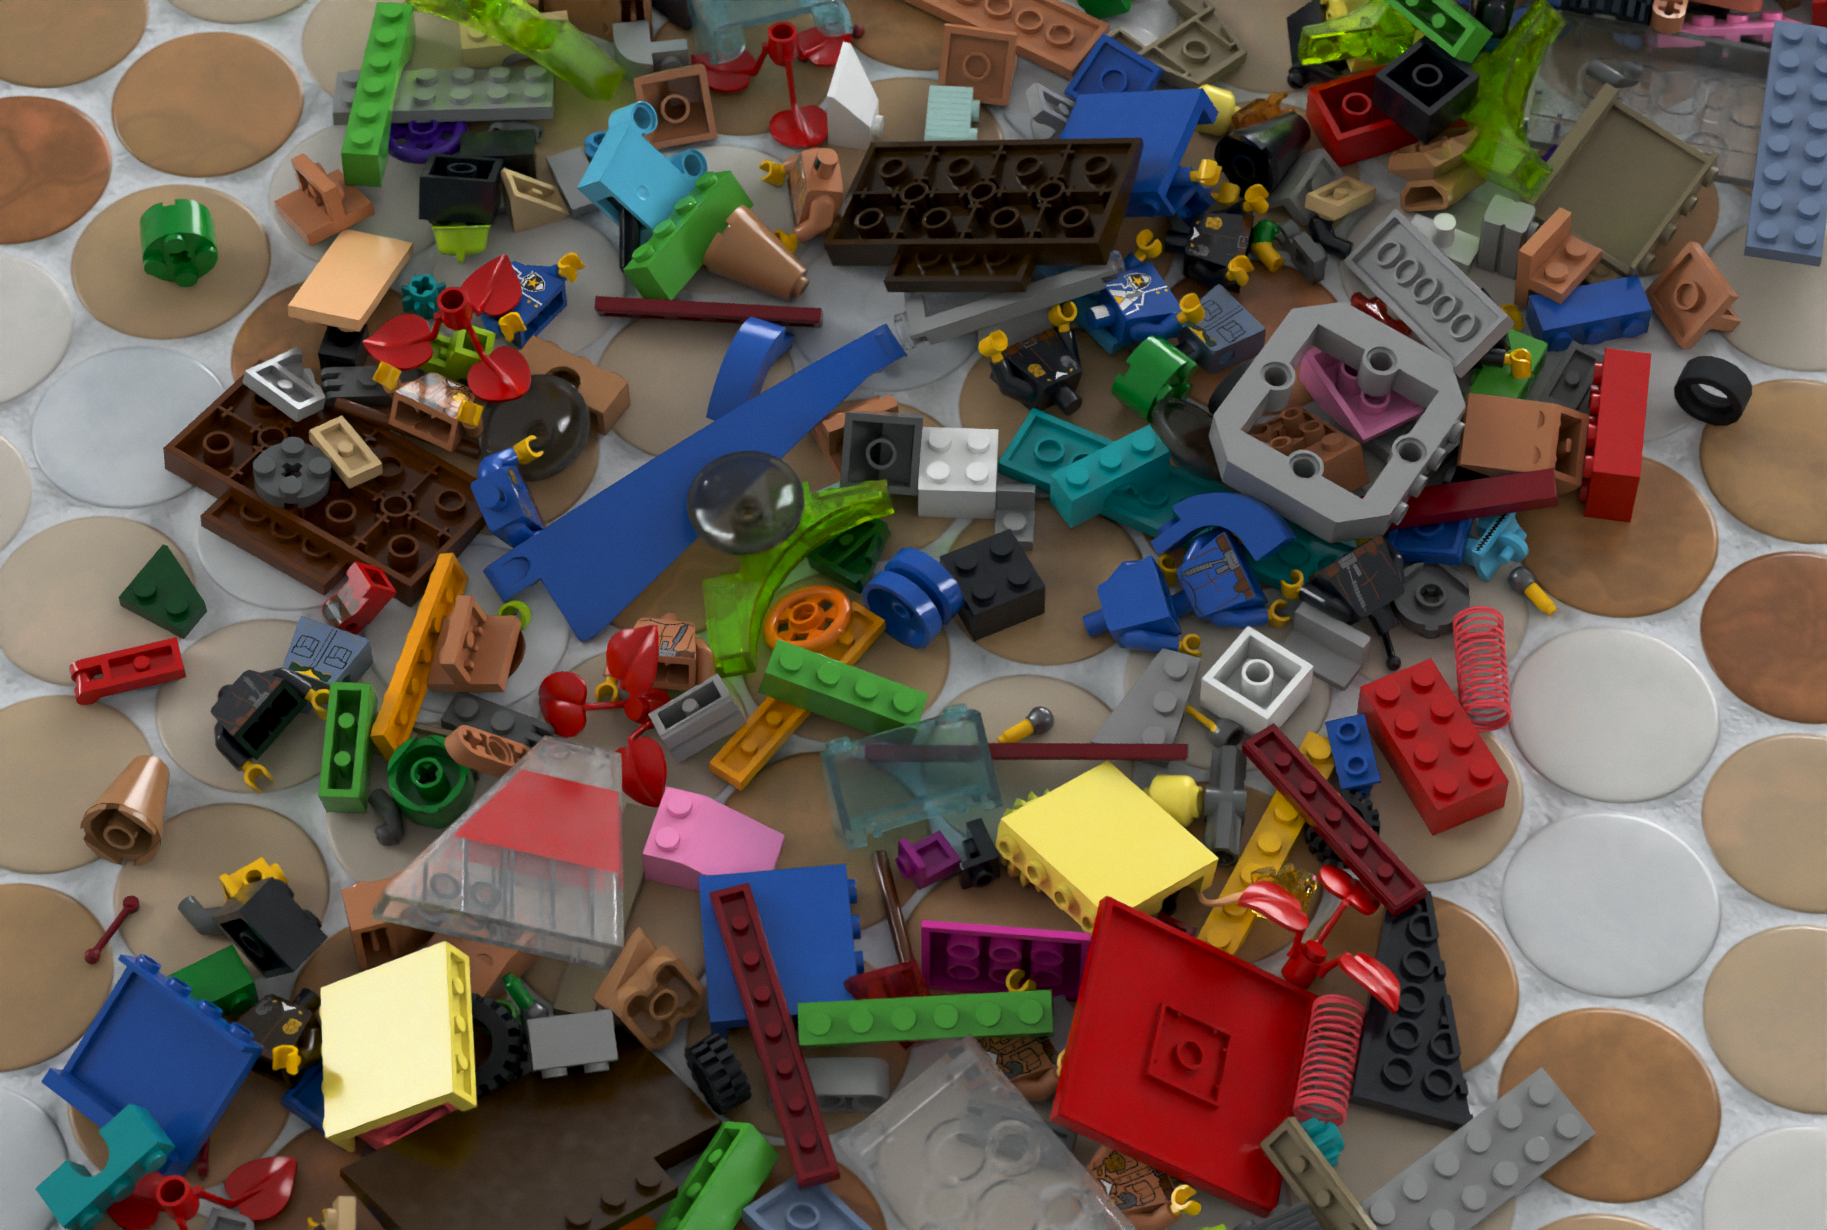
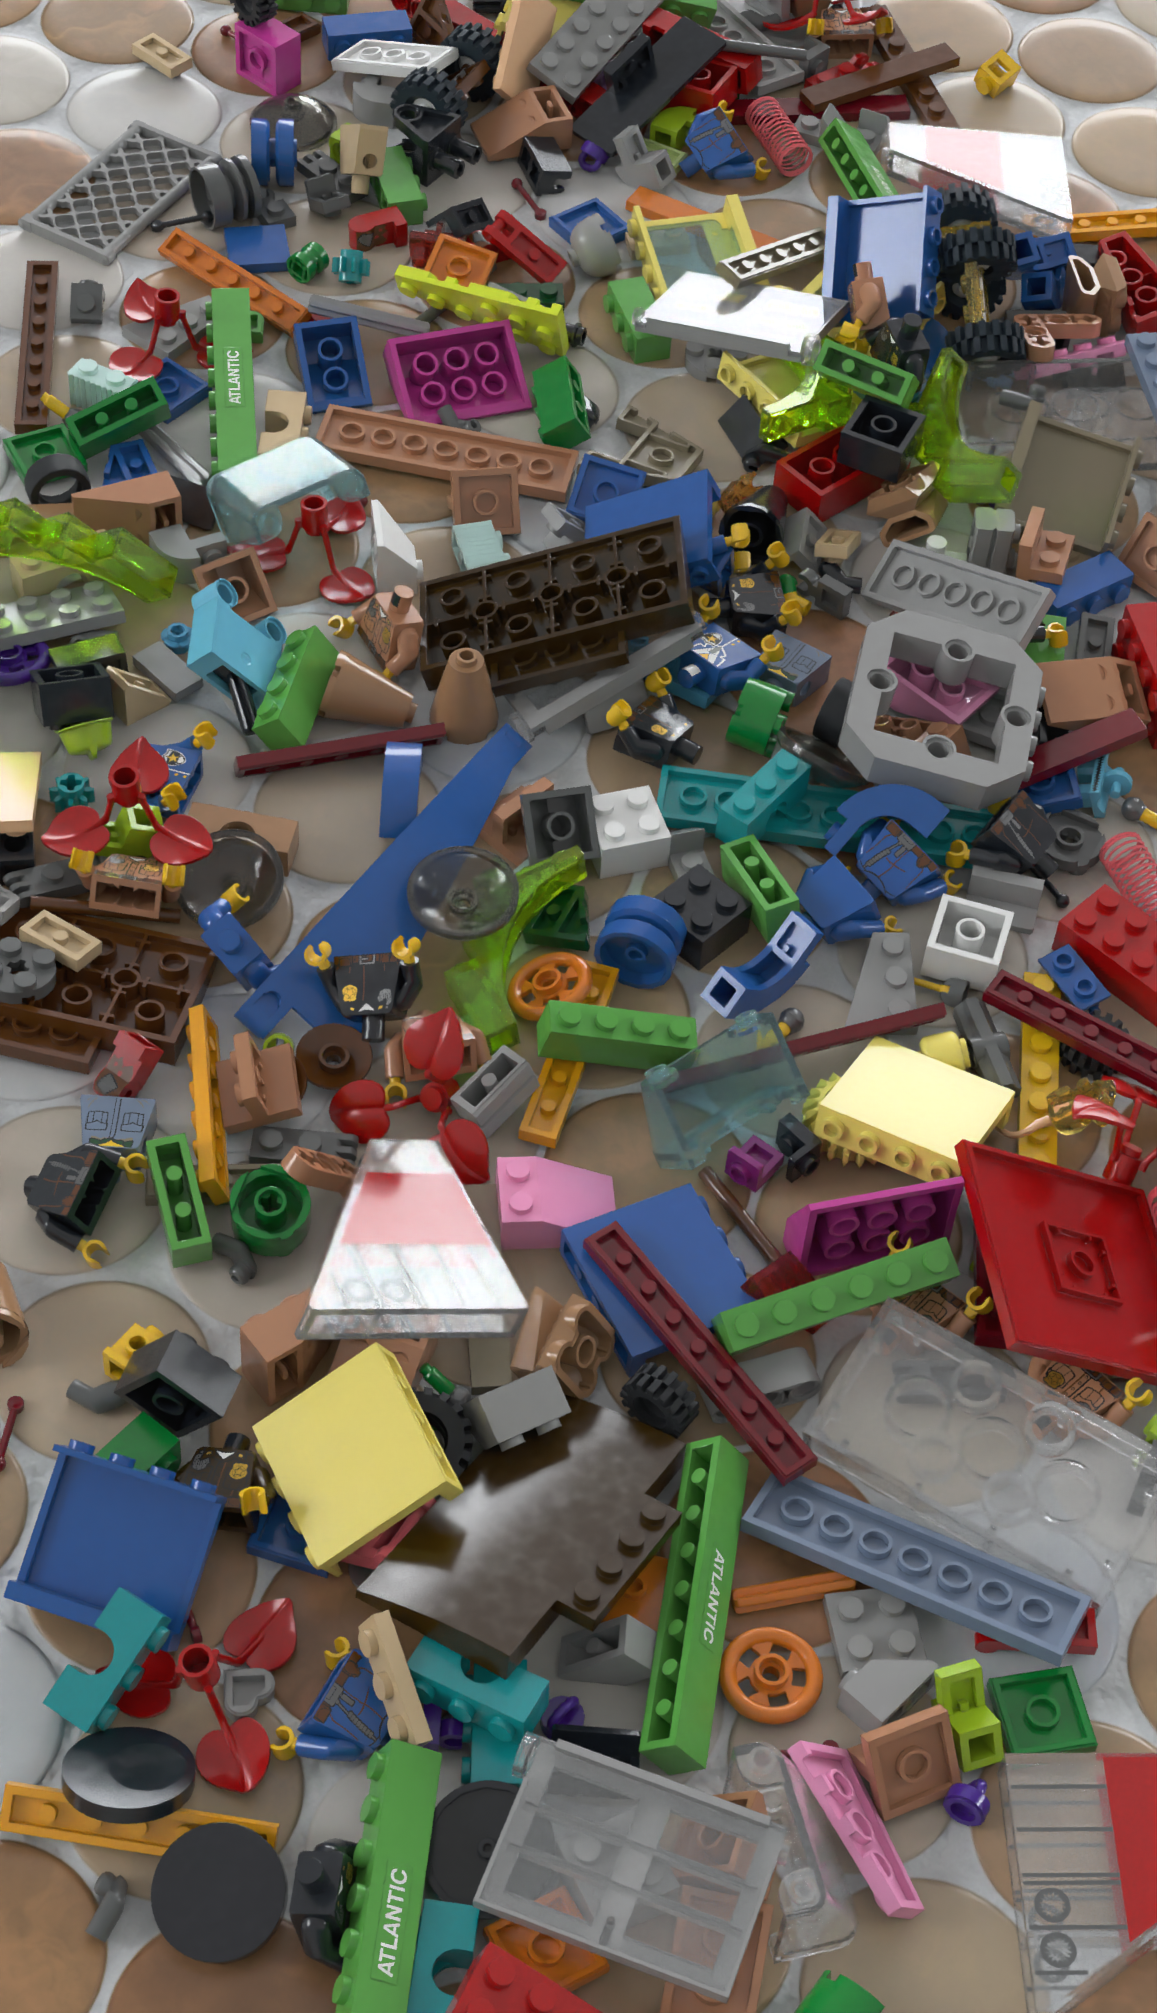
camera: 25 degrees left, 5 degrees down
none -> reddish brown dish [296,1023,373,1090]
none -> torso [304,935,423,1043]
none -> medium nougat cone [429,648,499,745]
none -> blue arch [700,911,824,1019]
none -> bright green brick [720,834,800,943]

